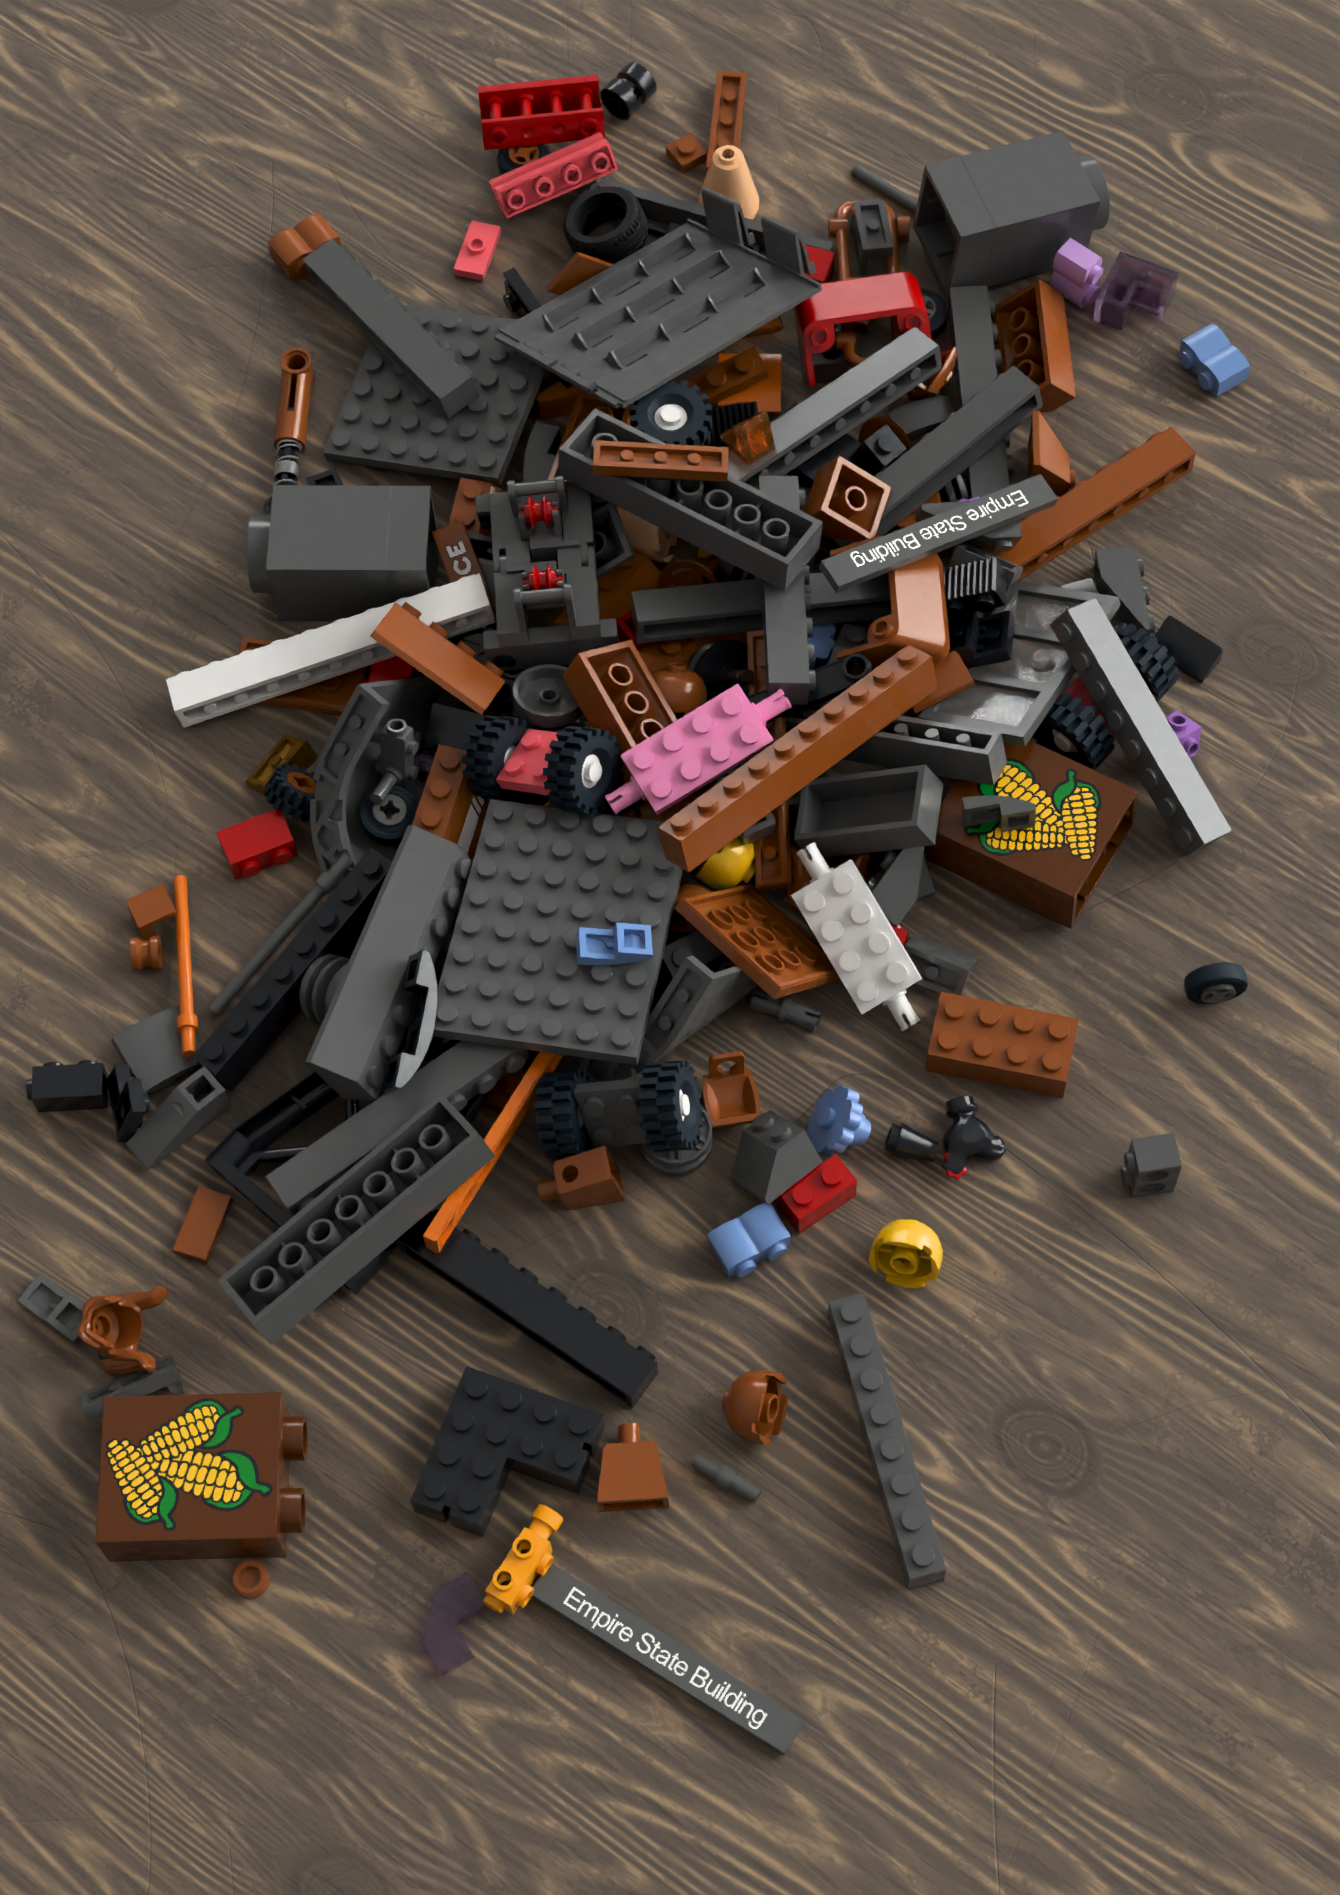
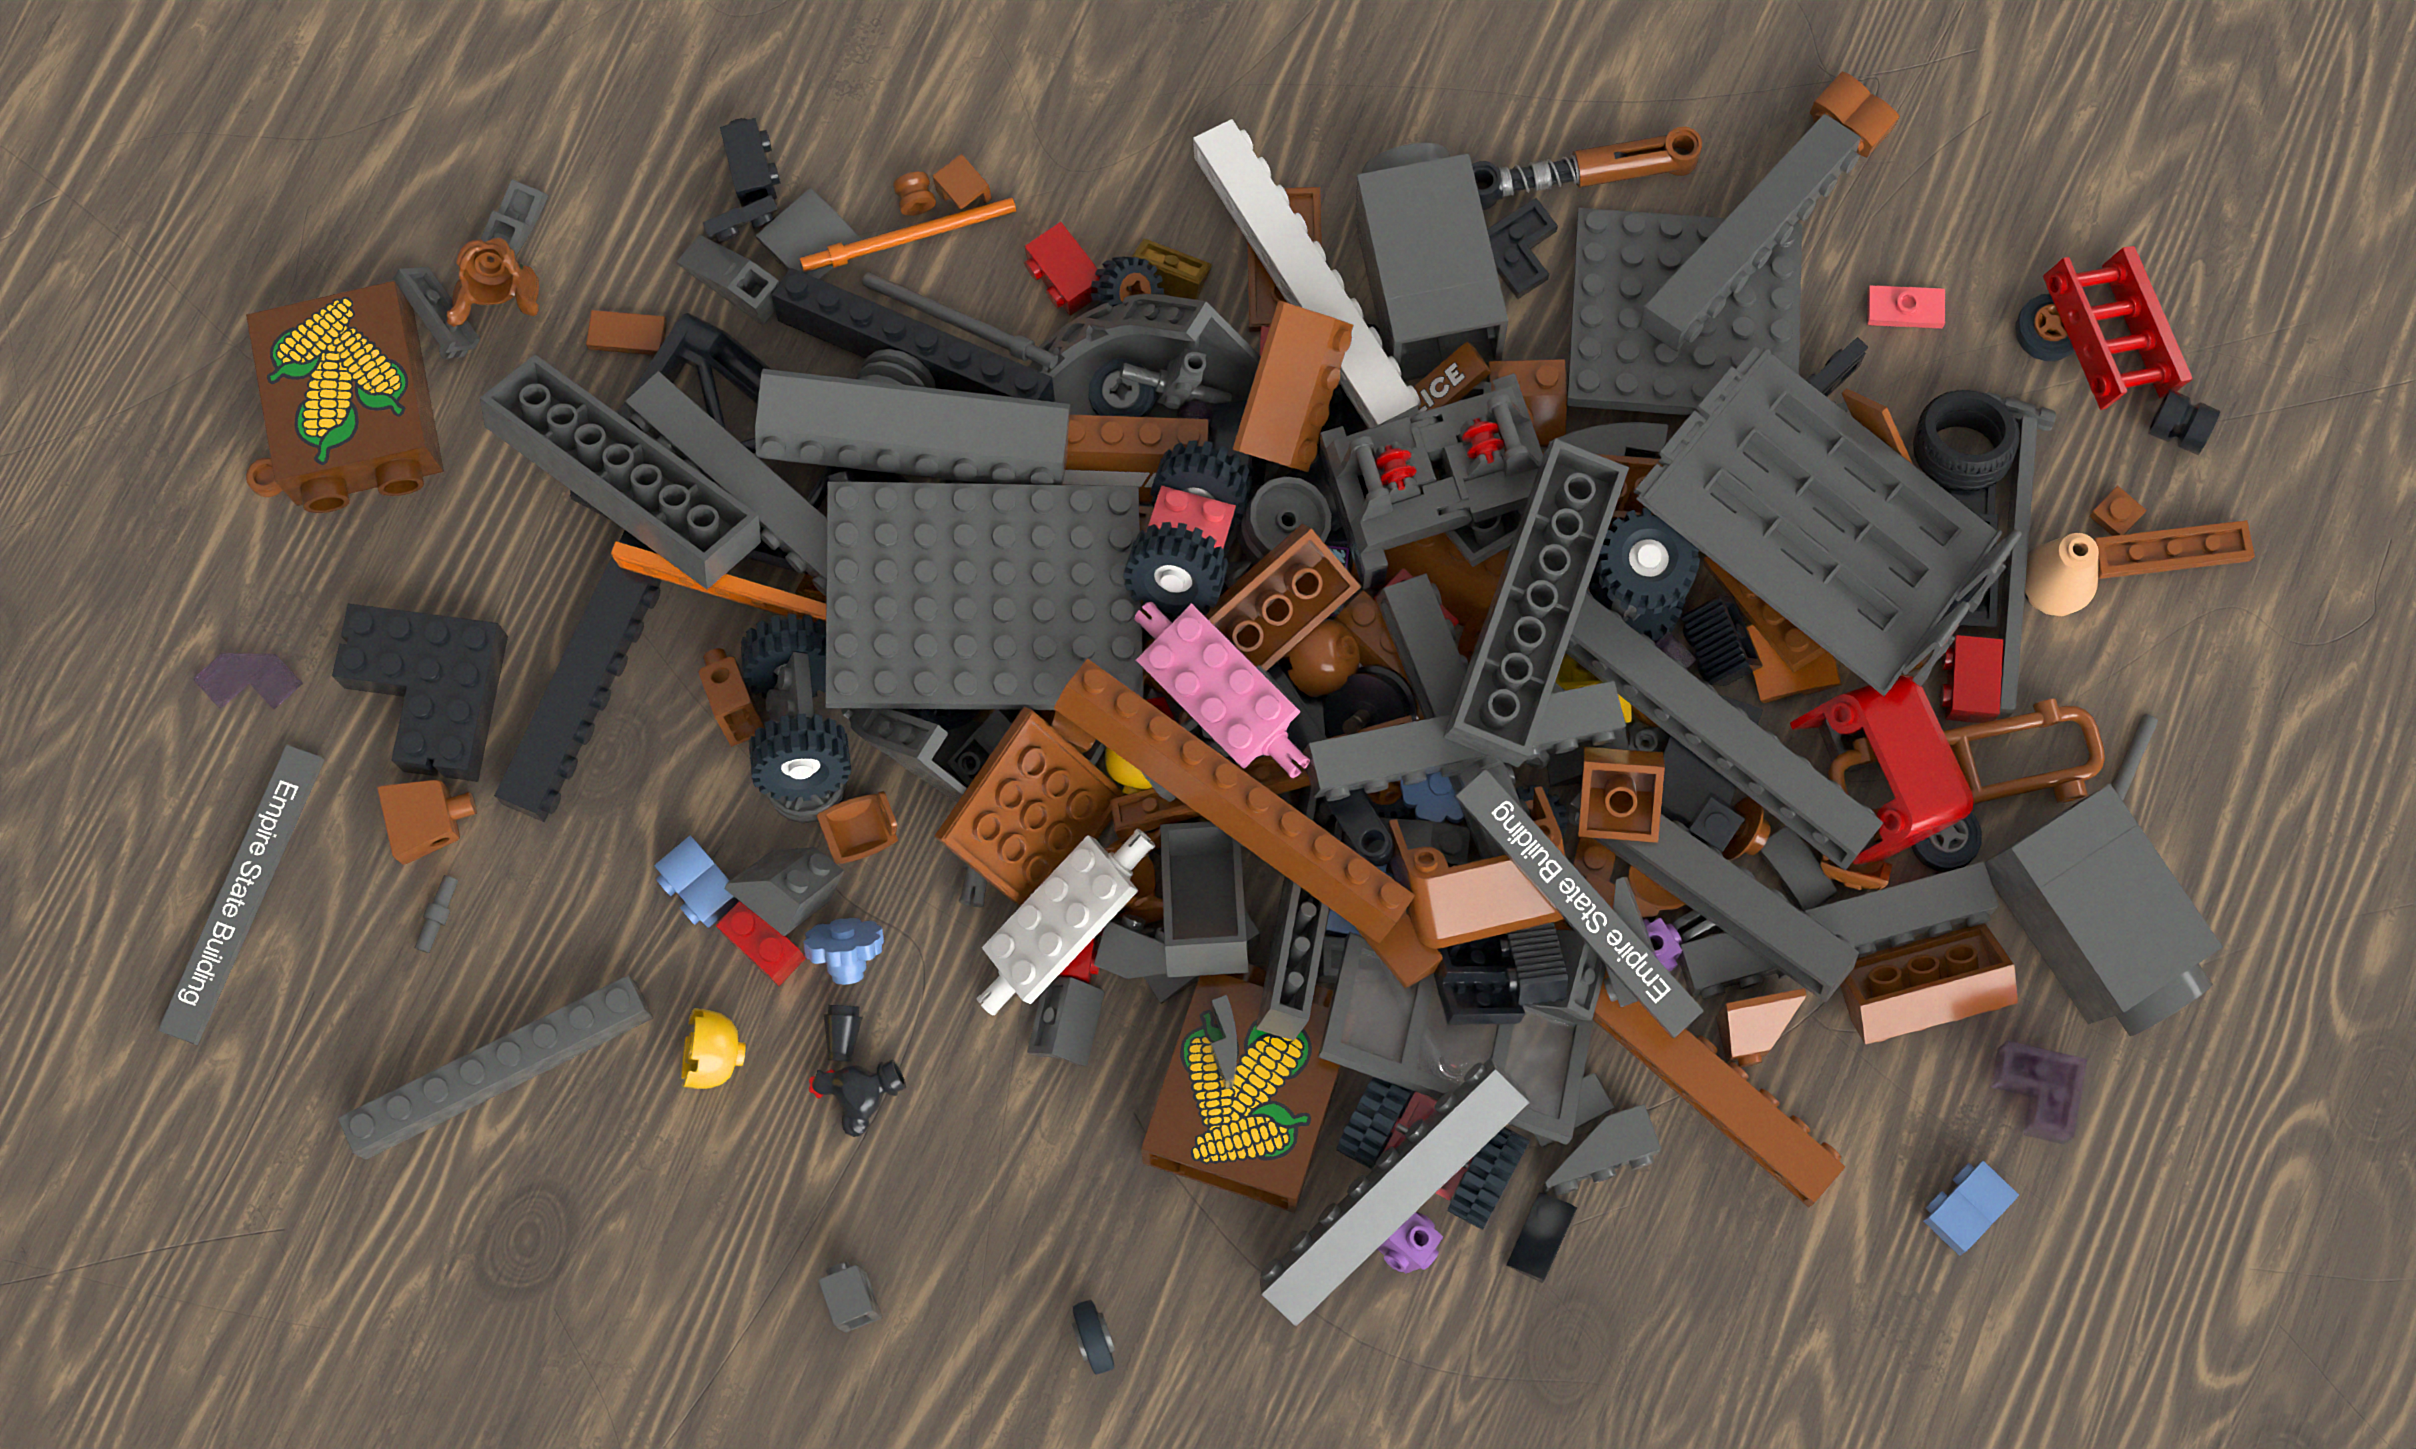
camera: 80 degrees right, 10 degrees up
slope [382,950,438,1093] -> none
light orange brick [483,1504,564,1615] -> none
coral brick [488,132,619,219] -> none
medium blue slope [576,922,653,965] -> none
dark orange plate [592,440,729,482] -> none
clear orange slope [720,411,775,465] -> none
dark orange cylinder [722,1370,788,1445] -> none
dark grey panel [851,199,894,273] -> none
dark orange brick [925,992,1079,1098] -> none
lavender brick [1050,238,1103,309] -> none

